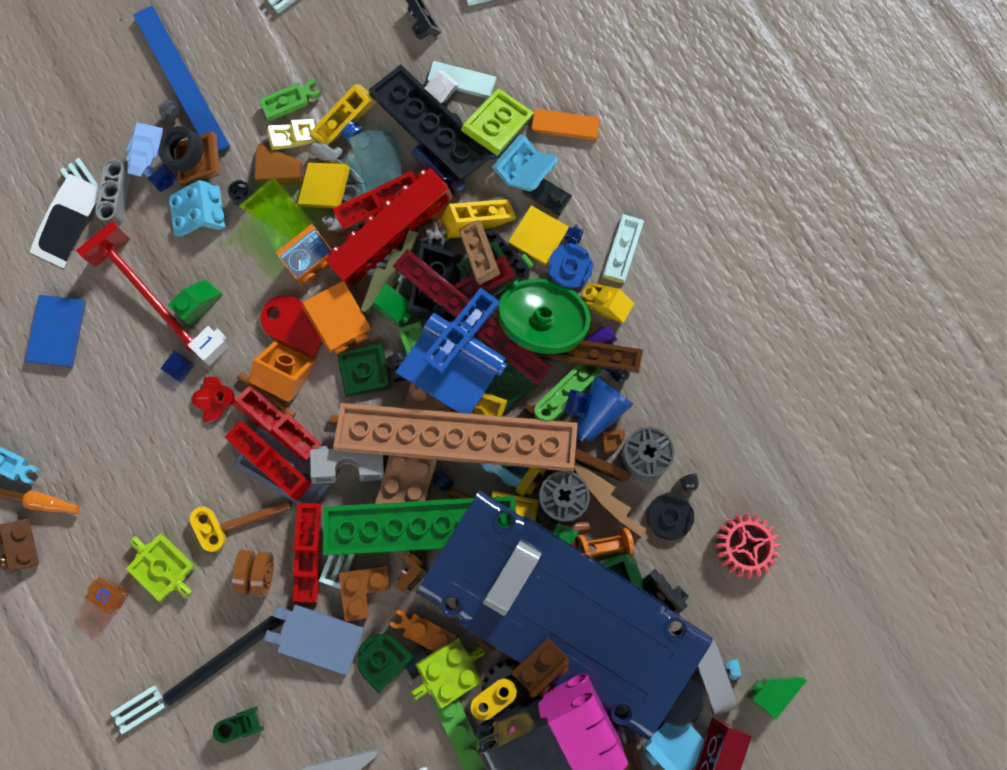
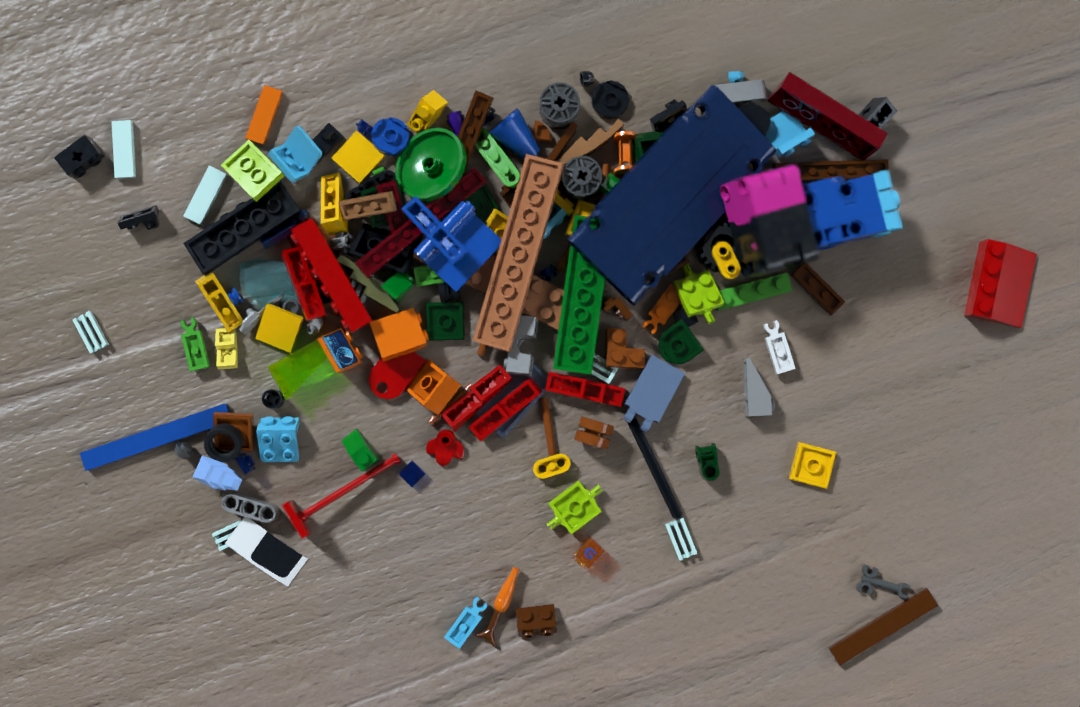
camera: 80 degrees left, 10 degrees up
blue tile [25,295,86,368] -> none
white brick [188,326,229,366] -> none
dark orange slope [255,144,303,185] -> none
white brick [425,70,459,103] -> none
light grey beam [483,541,542,616] -> none
reddish brown bracket [512,636,569,699] -> none
clear blue plate [564,389,593,418] -> none
light aqua tile [602,214,644,284] -> none
coral gear [715,513,781,579] -> none
green slope [748,676,807,720] -> none

